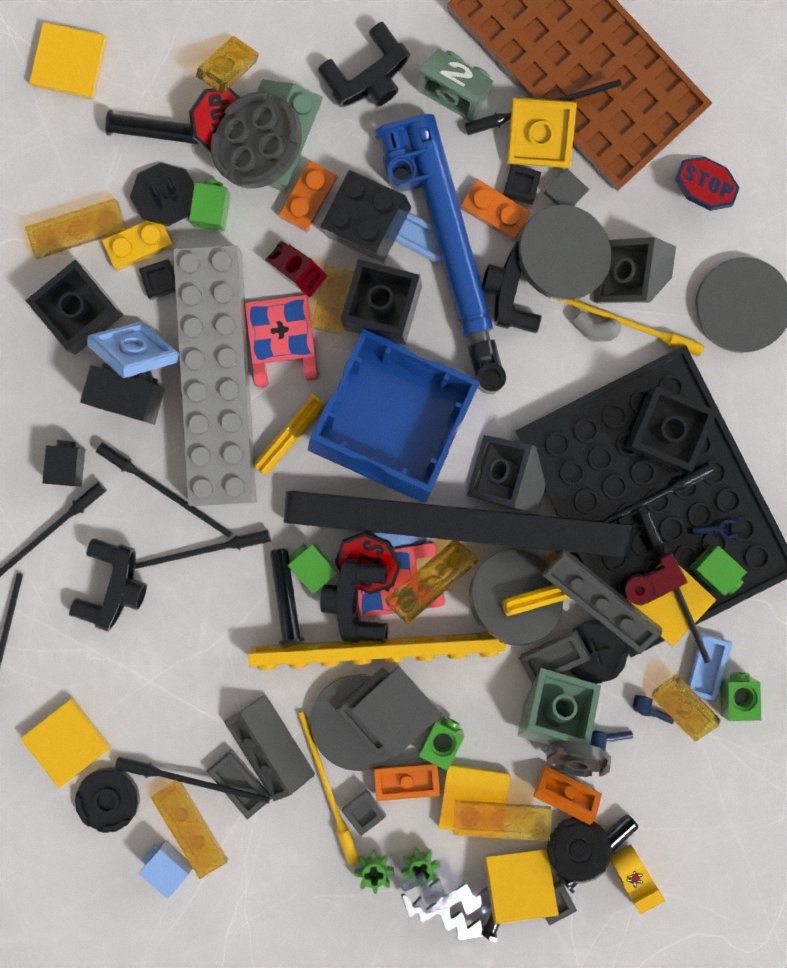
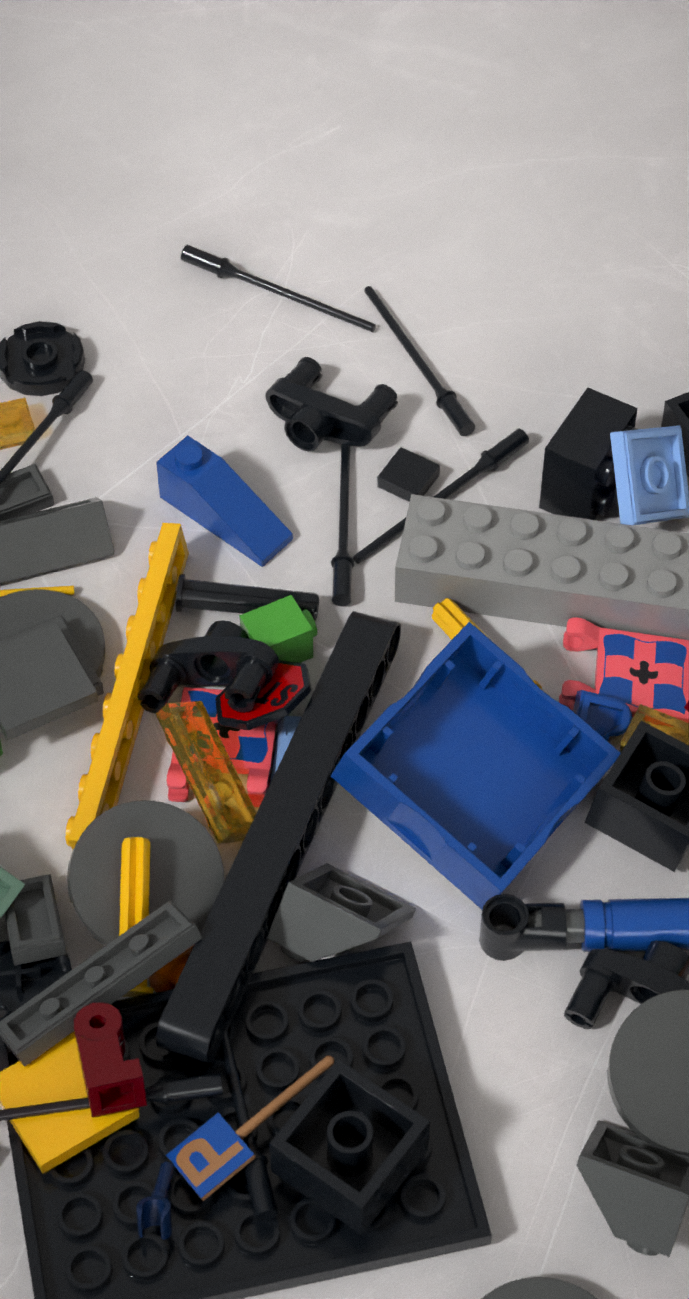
camera: 105 degrees right, 35 degrees down
yellow tile [20,698,111,788] -> none
black brick [42,440,86,487] -> none
yellow piece [553,297,704,356] -> none
light grey arm [572,311,621,342] -> none
bright green brick [689,544,747,596] -> none
none -> blue slope [156,435,293,567]
none -> piece [166,1056,335,1201]
none -> black tile [377,447,440,502]
none -> blue tile [573,690,632,741]

